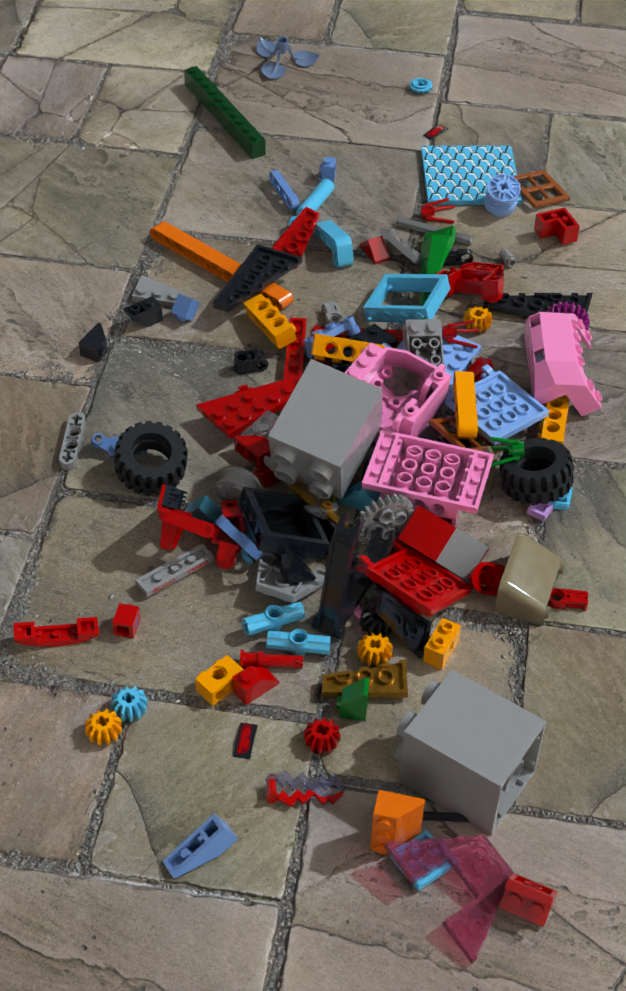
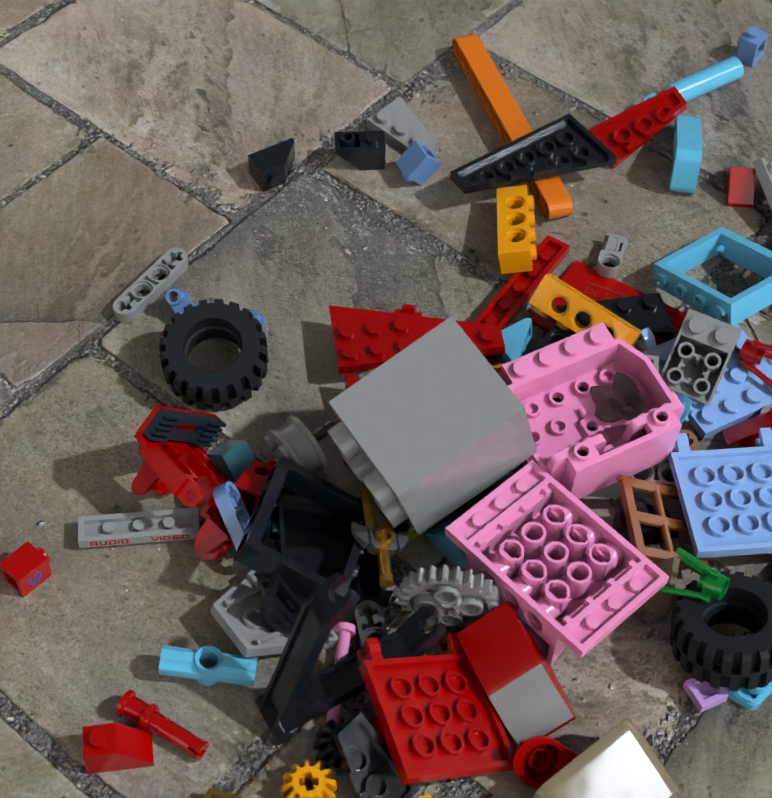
camera: 30 degrees right, 5 degrees up
light orange brick [195,655,244,706] -> none
black piece [233,349,268,374] -> none
medium azure piece [266,629,331,656] -> none
medium blue beam [269,170,300,211] -> none
medium blue plate [303,315,360,358] -> none
light orange beam [453,371,478,438] -> none

